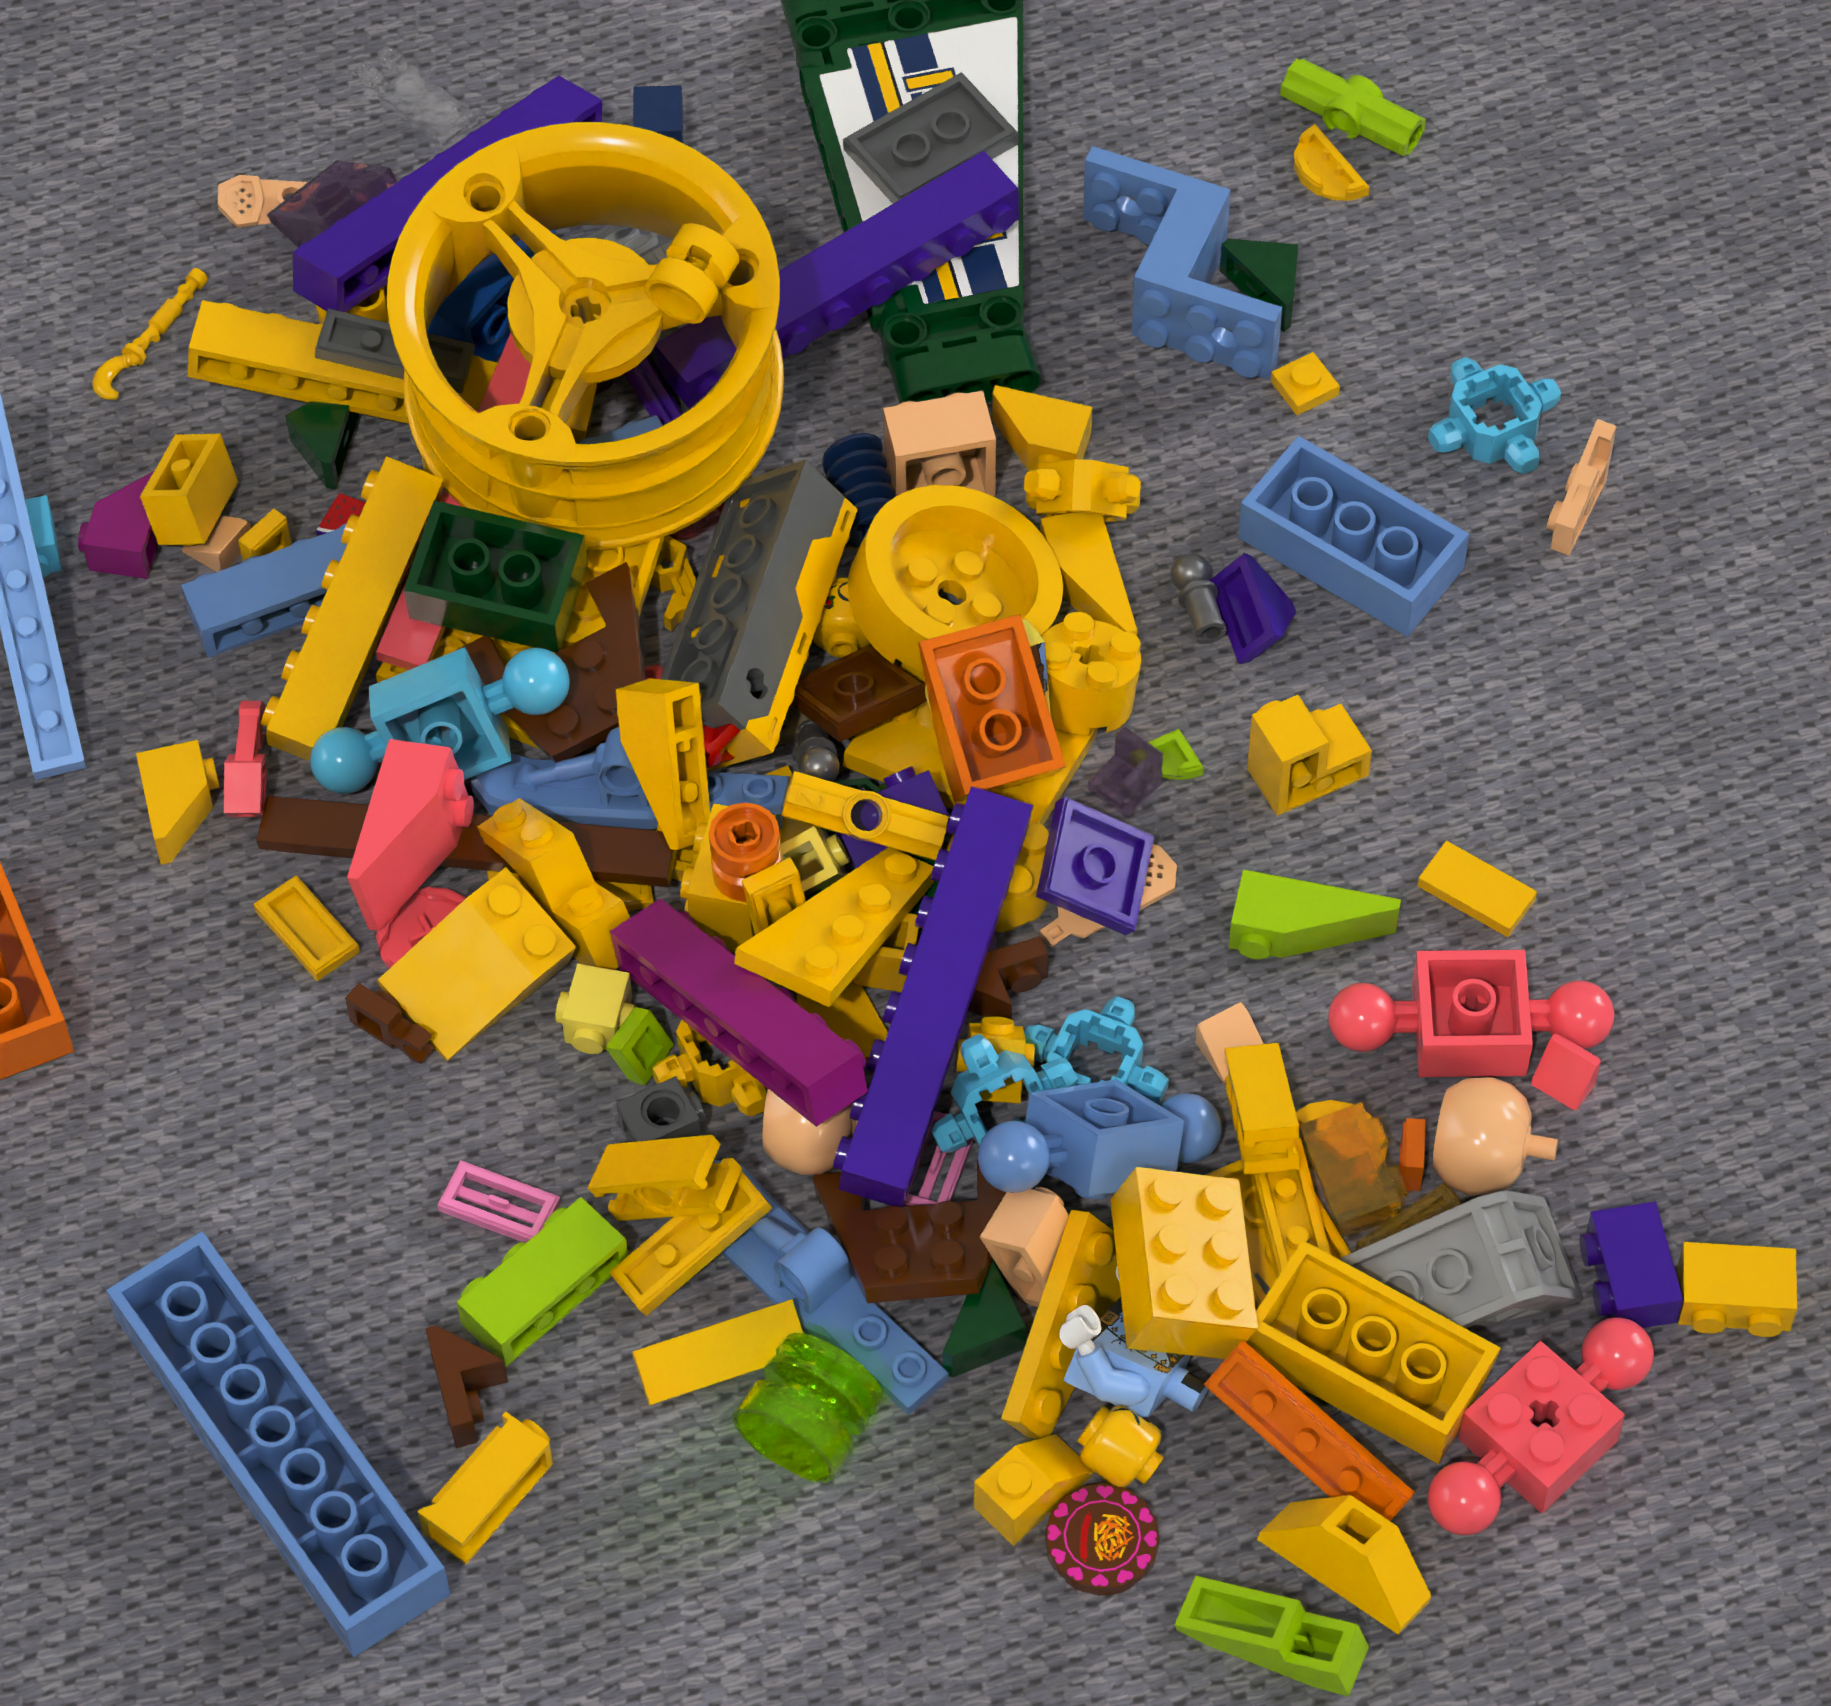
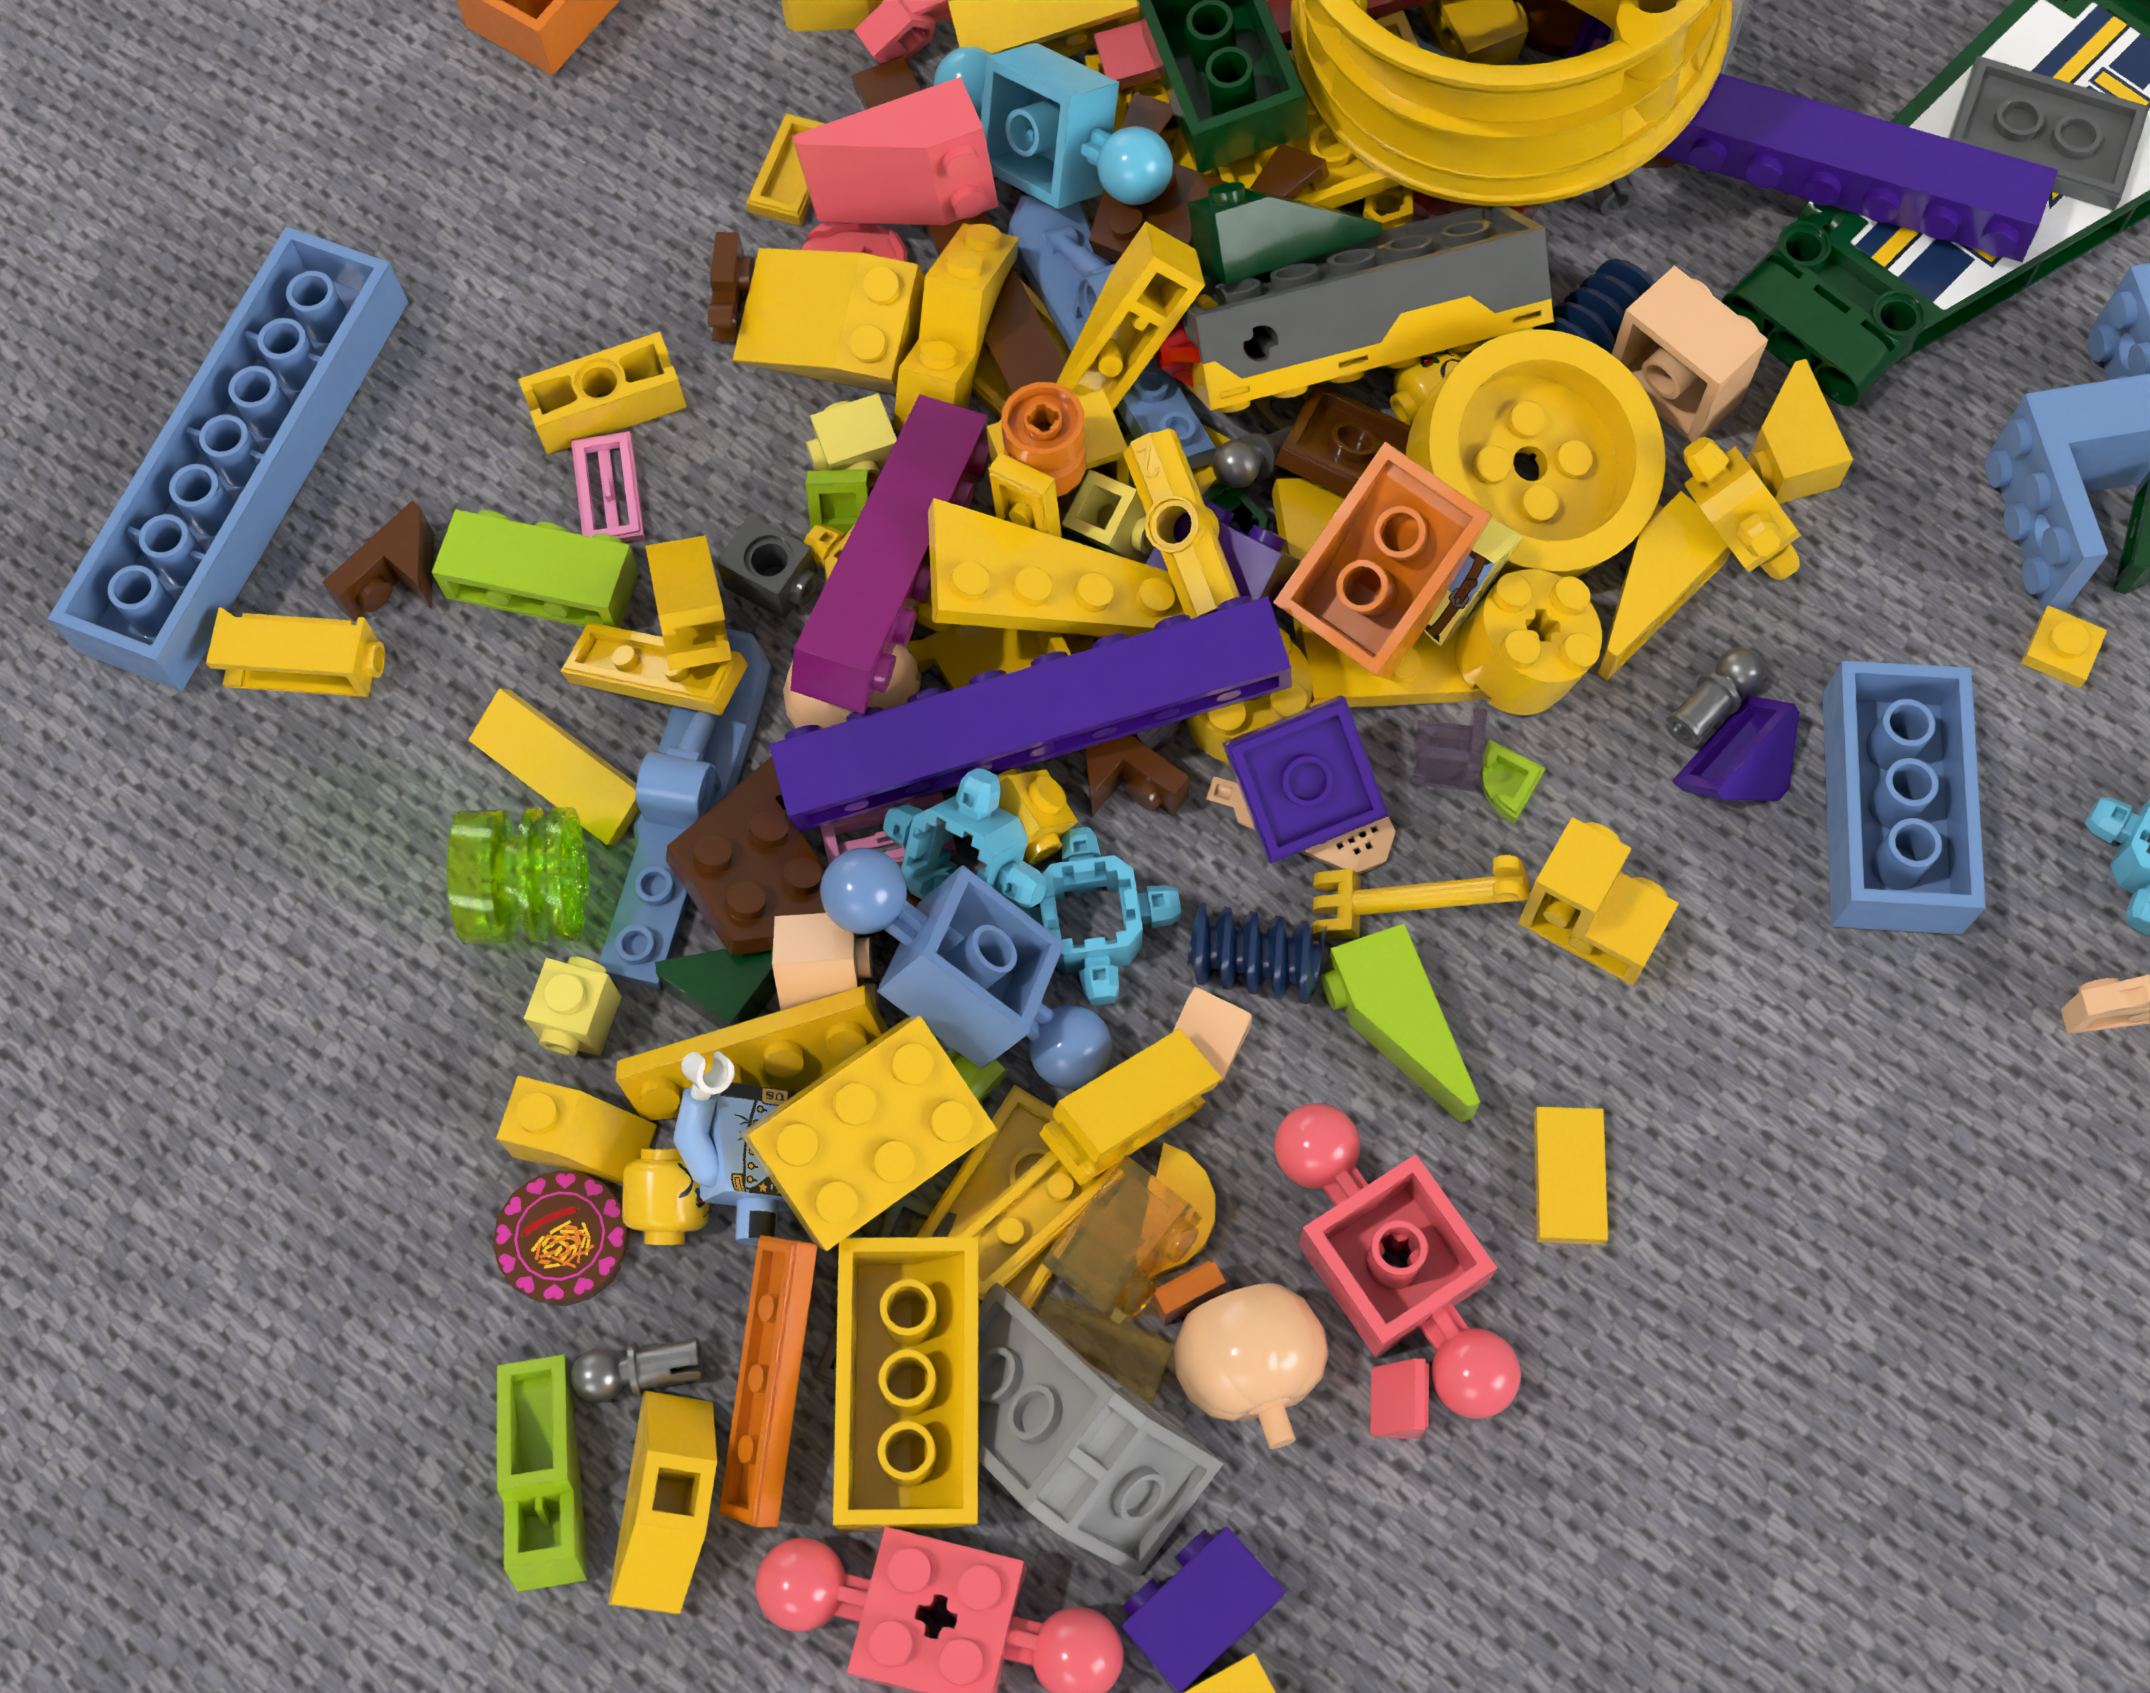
camera: 60 degrees right, 10 degrees up
none -> yellow piece [518,331,687,455]
none -> light yellow brick [524,957,622,1056]
none -> flat silver pin [571,1337,704,1403]
none -> dark blue piece [1187,902,1327,1004]
none -> dark green slope [1188,182,1383,285]
none -> yellow hinge [1312,855,1530,939]

